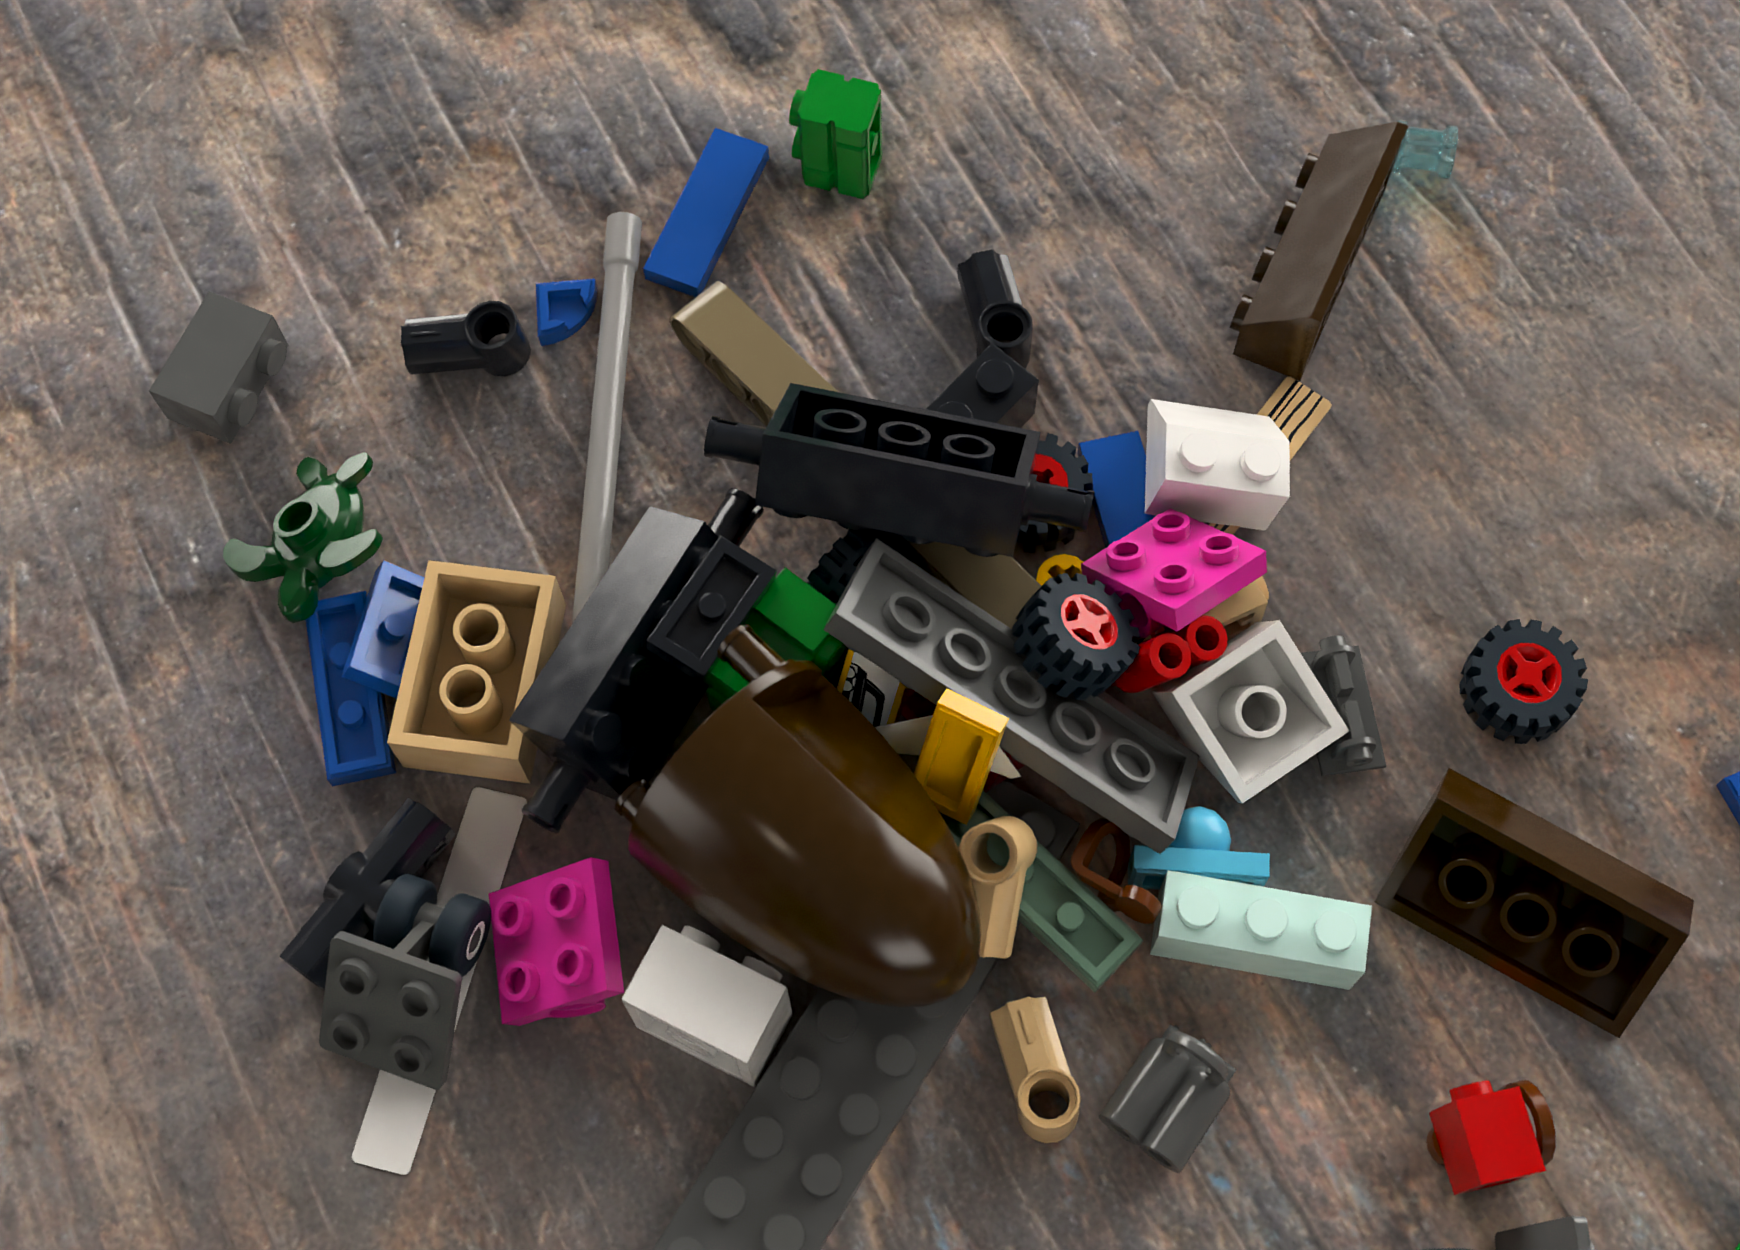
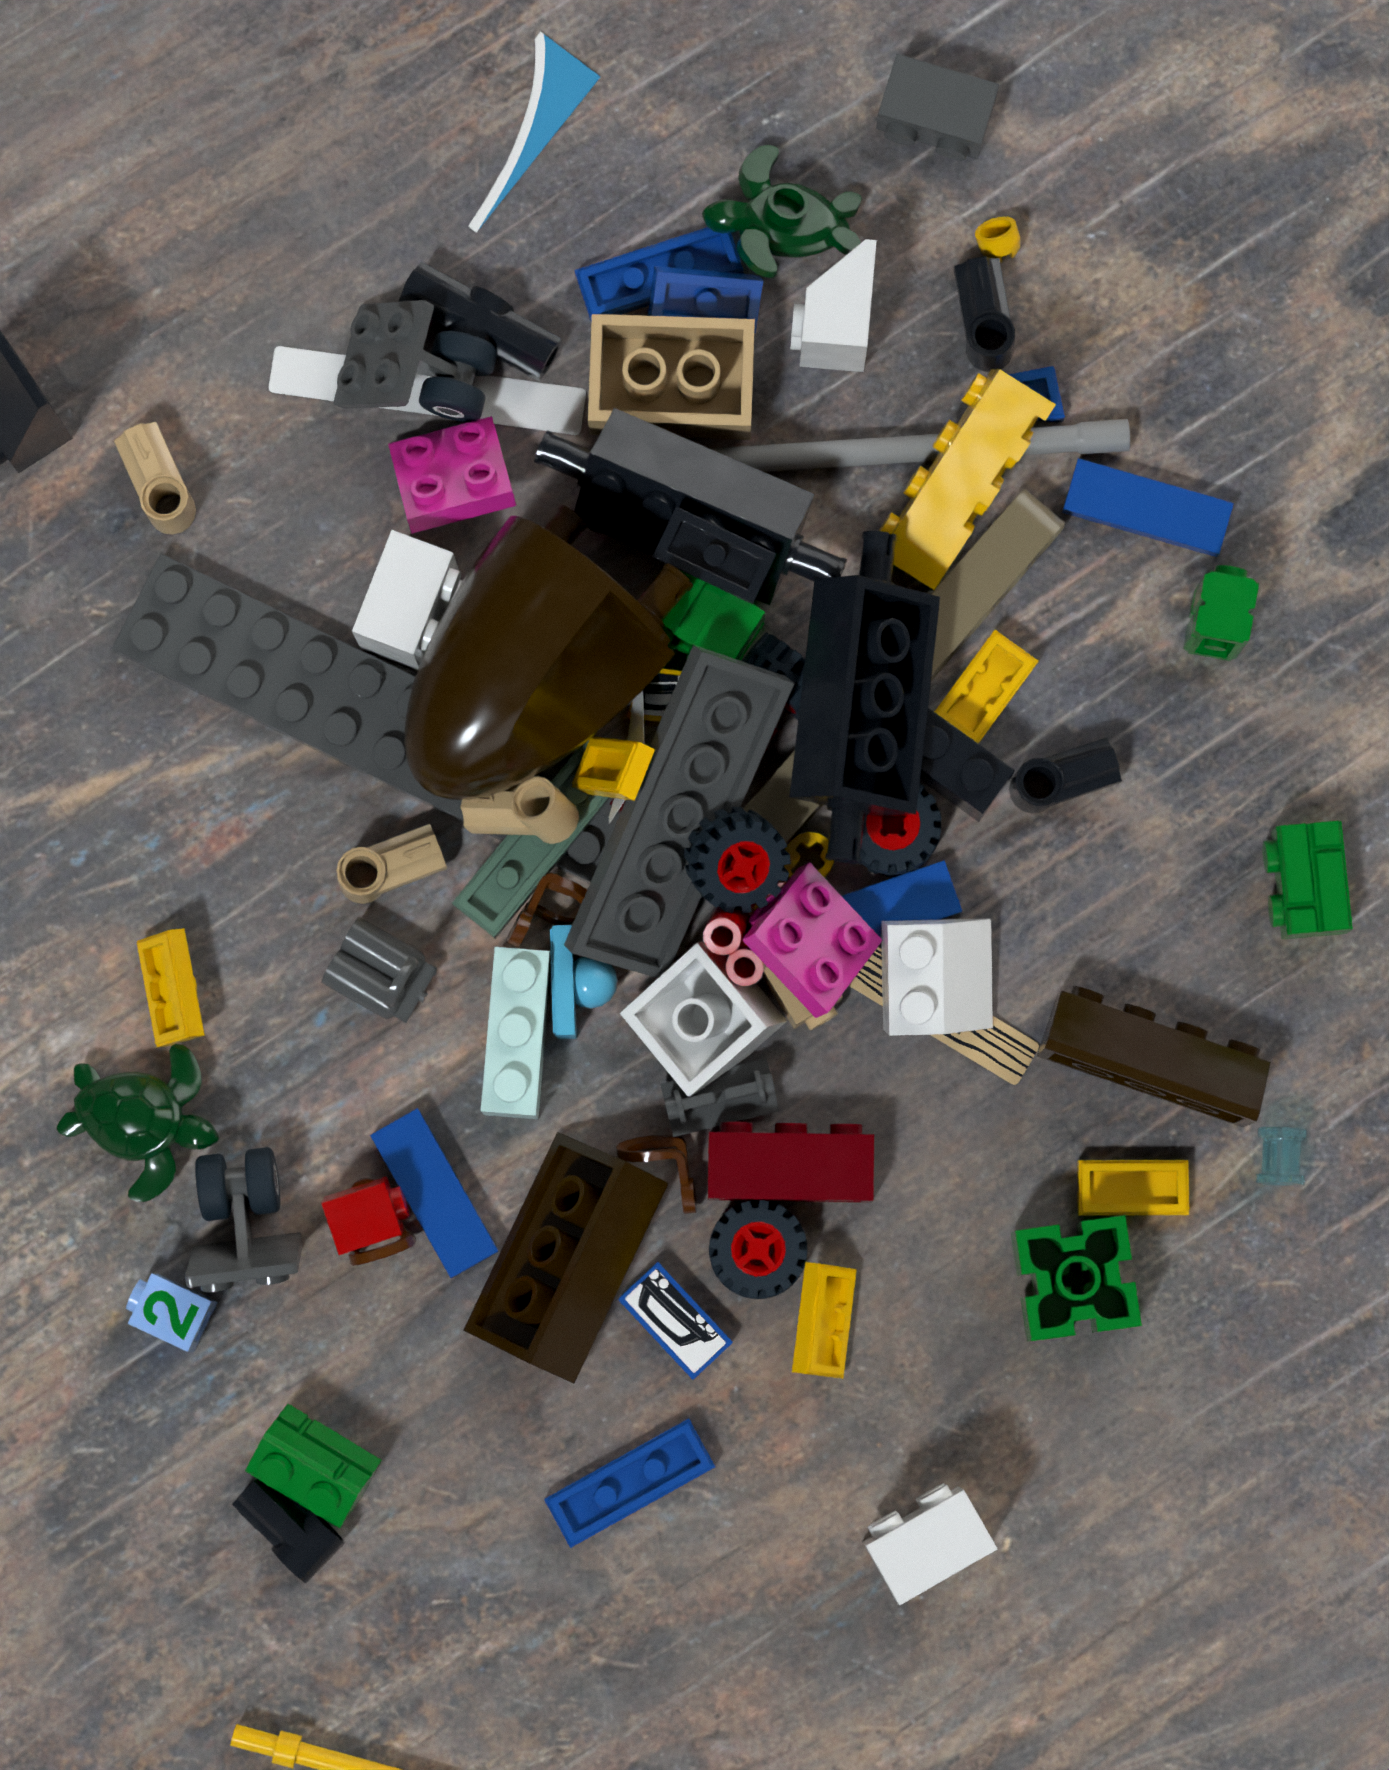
camera: 85 degrees right, 15 degrees up
none -> blue tile [370,1108,499,1279]
none -> dark azure sticker [468,32,600,233]
none -> reddish brown piece [616,1135,697,1214]
none -> tile [618,1262,733,1380]
none -> dark red brick [708,1122,874,1203]
none -> white slope [790,239,877,372]
none -> yellow plate [792,1262,857,1379]
none -> yellow wedge [879,369,1056,590]
none -> yellow plate [934,630,1039,744]
none -> yellow hinge [975,217,1020,263]
none -> green brick [1011,1215,1142,1342]
none -> yellow tile [1077,1160,1189,1216]
none -> green brick [1262,820,1353,939]

